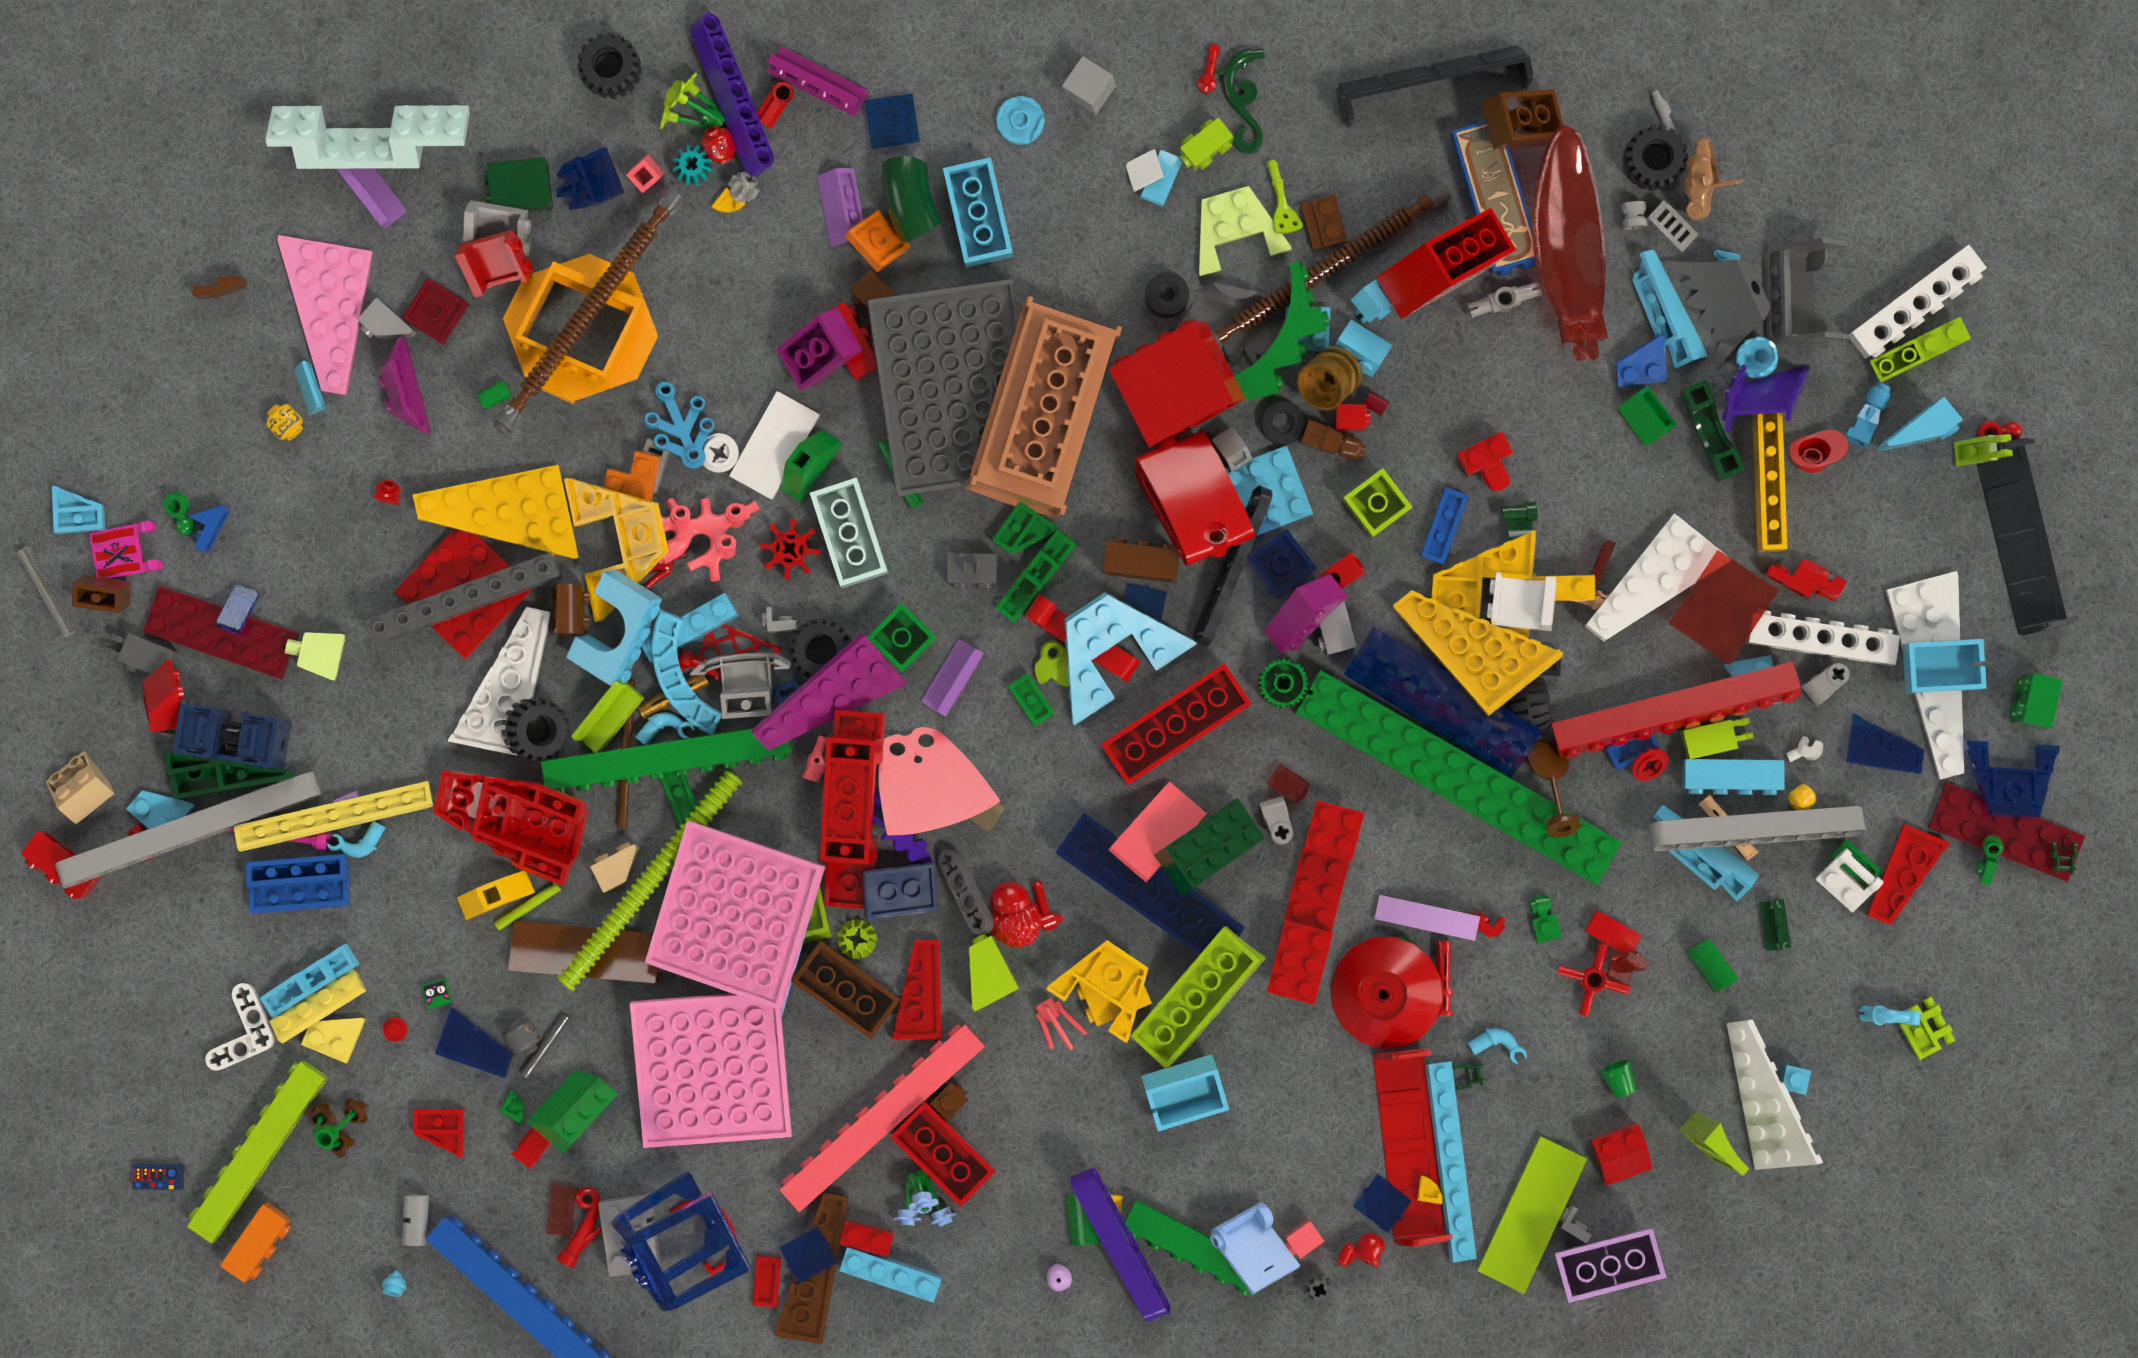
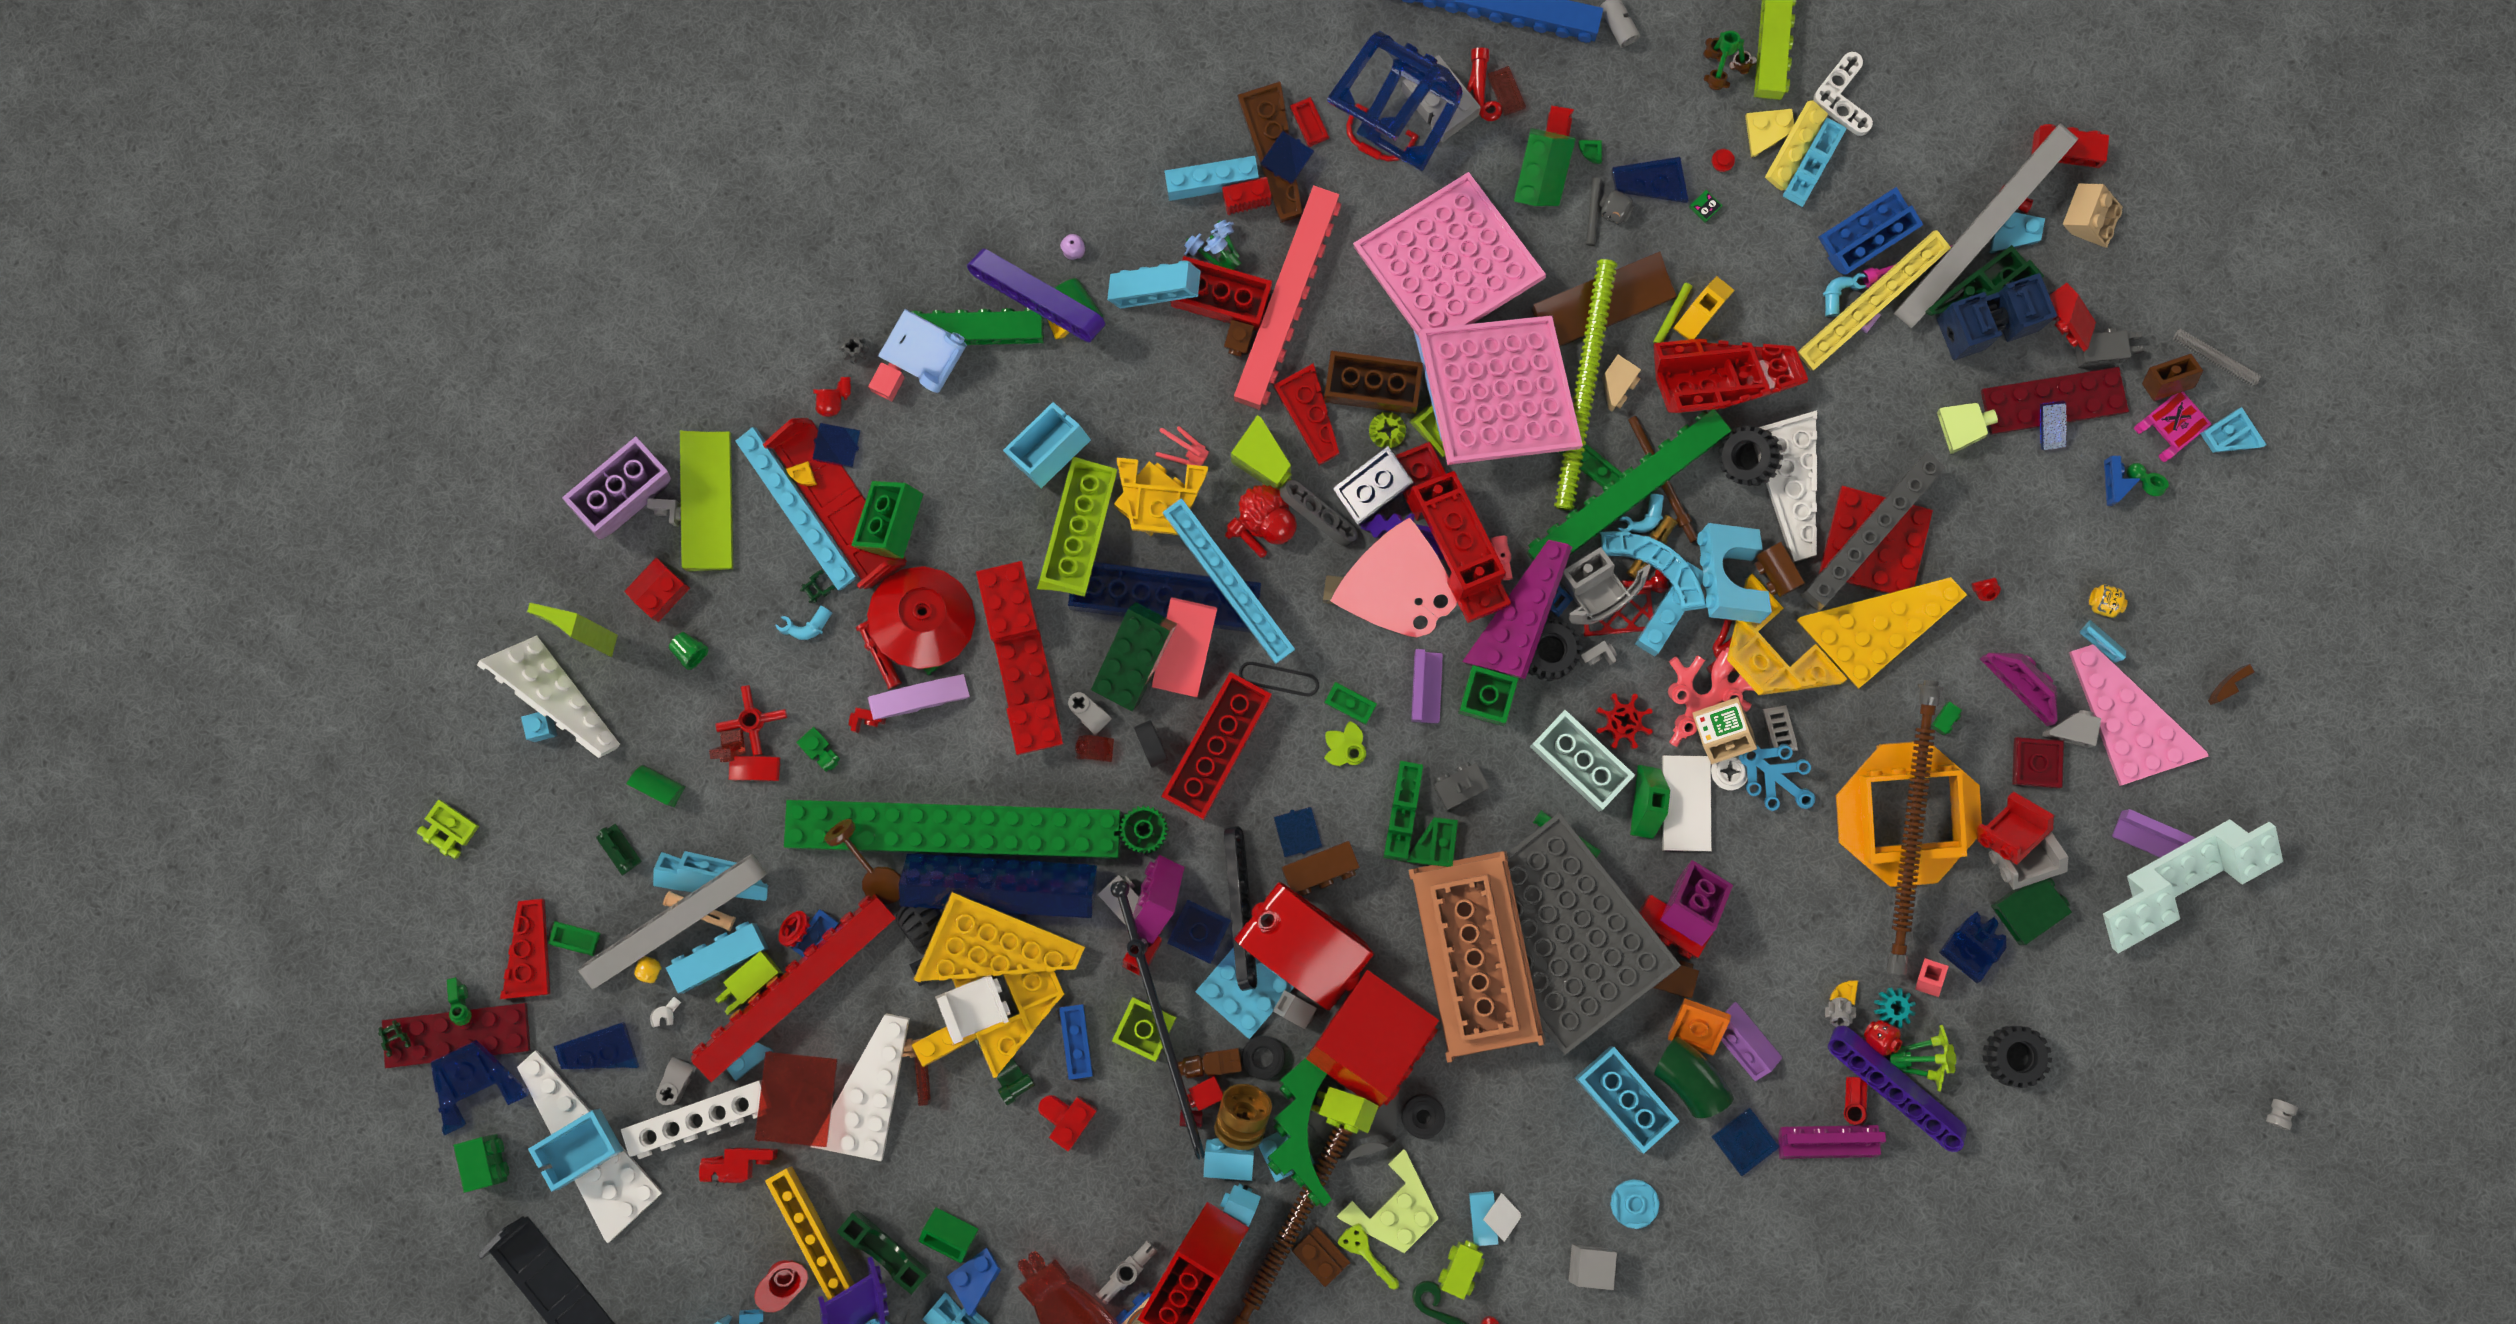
camera: 150 degrees right, 5 degrees down
red wing [413,1109,465,1157] -> none
lime panel [571,681,644,753] -> none
orange plate [604,451,661,501] -> none
red beam [1025,594,1140,683] -> none
medium azure wing [1064,592,1197,725] -> none
white plate [1816,848,1883,913] -> none
medium azure piece [1859,1005,1921,1025] -> none
none -> green slope [851,481,924,559]
none -> medium azure brick [1107,261,1201,309]
none -> black bar [1111,880,1205,1160]
none -> black tyre [1134,720,1169,768]
none -> medium azure plate [1162,498,1295,664]
none -> black piece [1239,662,1319,696]
none -> lime hinge [1311,1087,1379,1134]
none -> slope [1692,697,1757,764]

